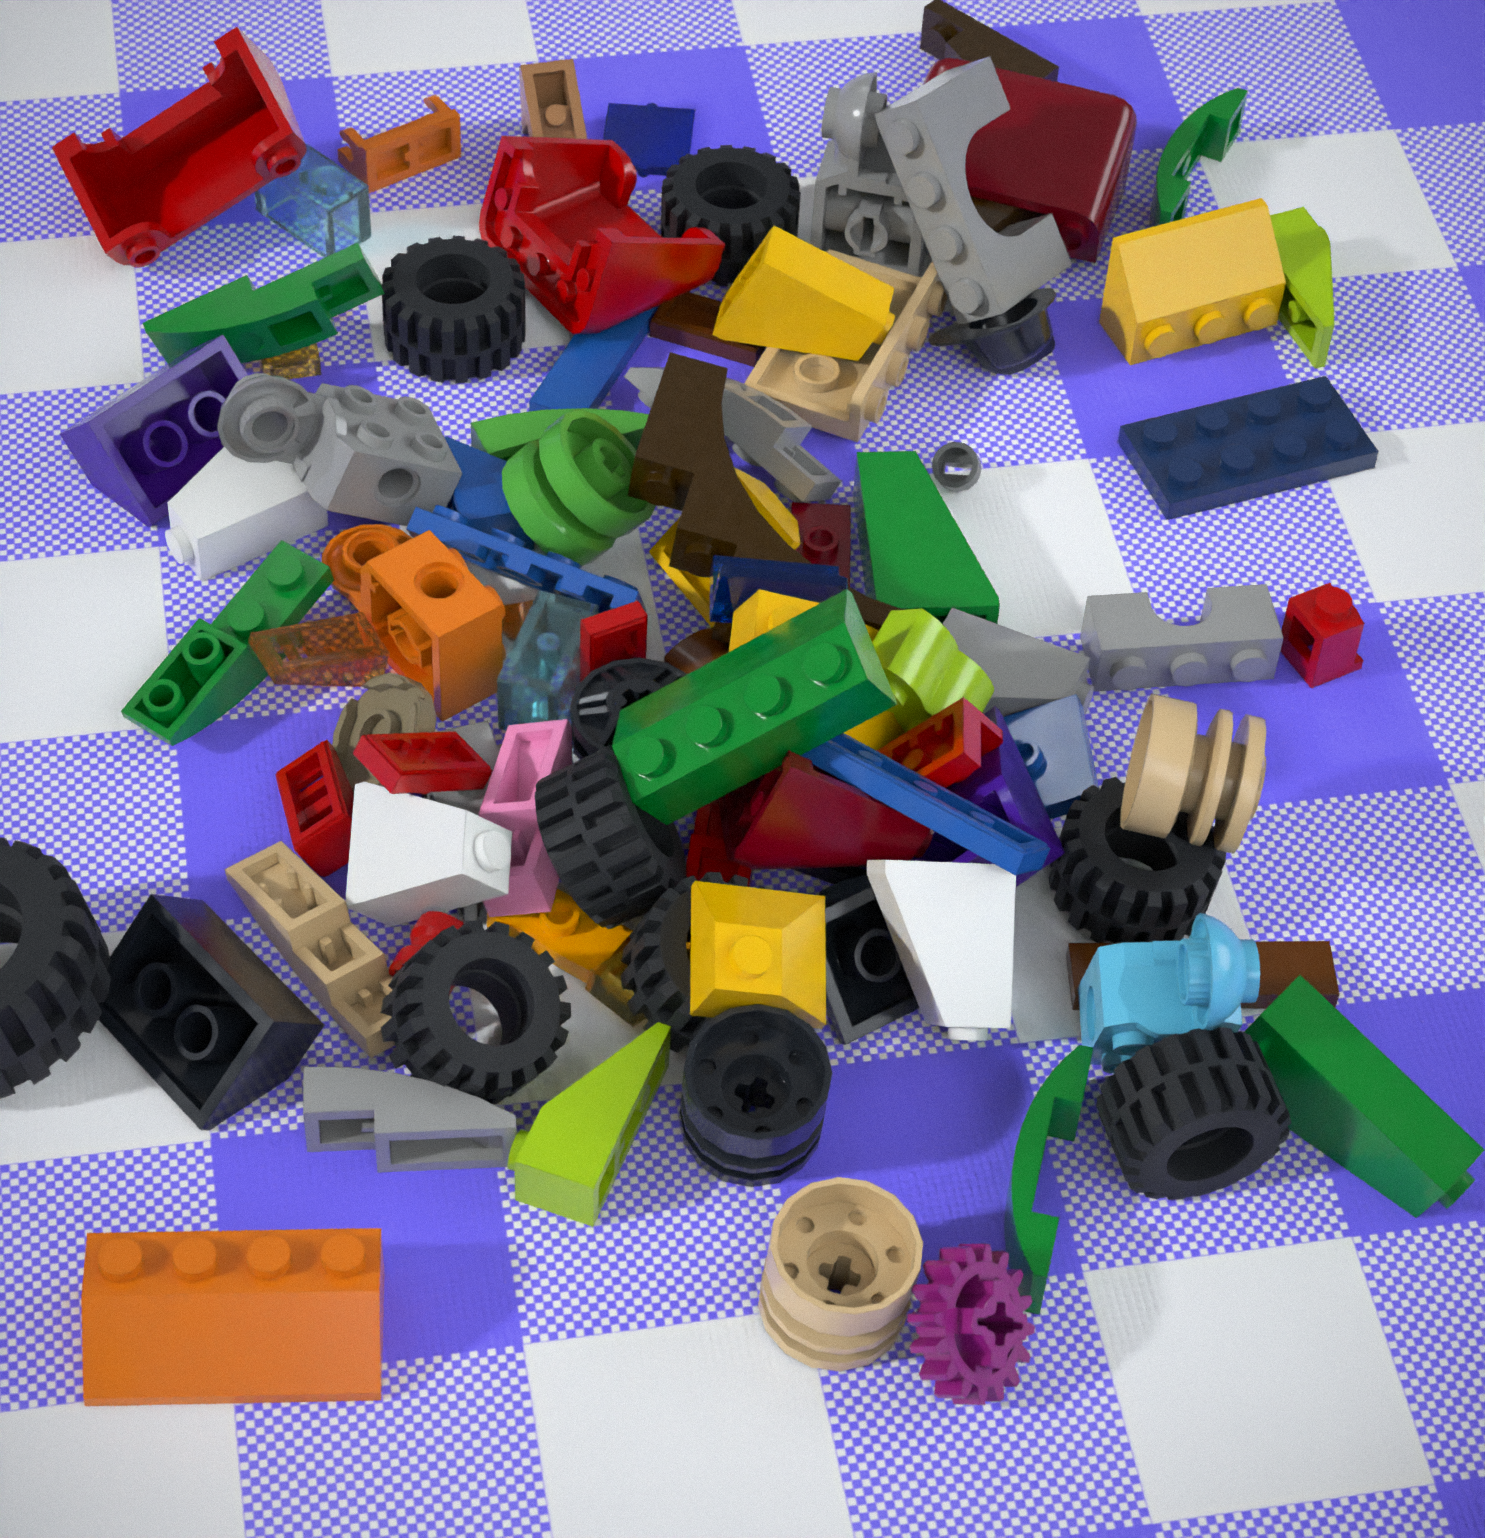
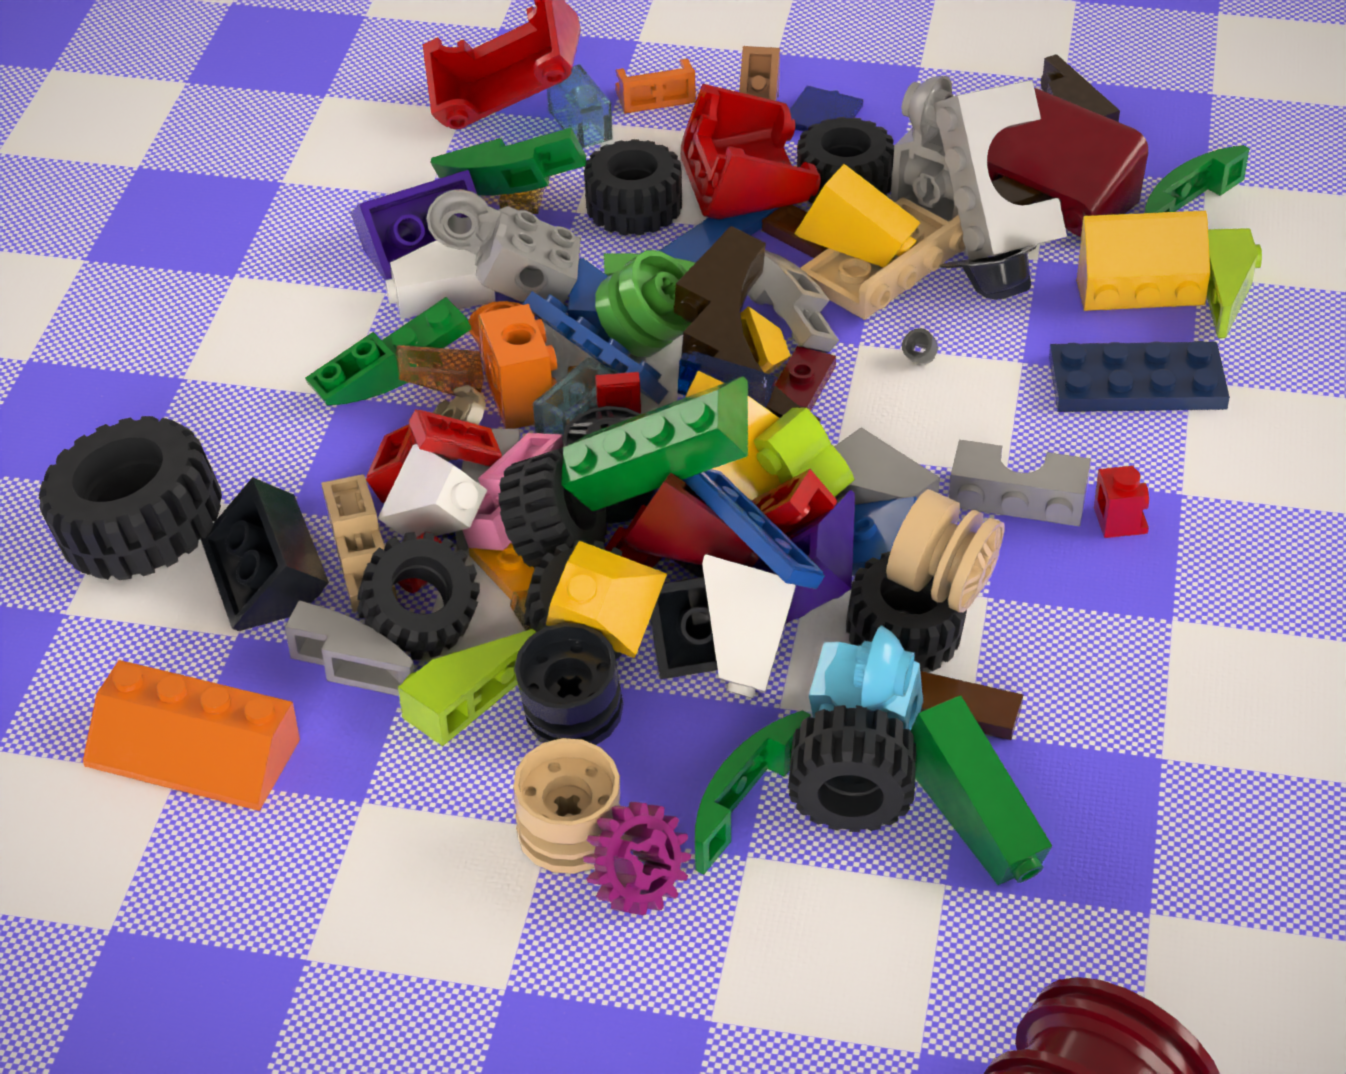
camera: 25 degrees right, 5 degrees down
green slope [853,451,1000,624] -> none

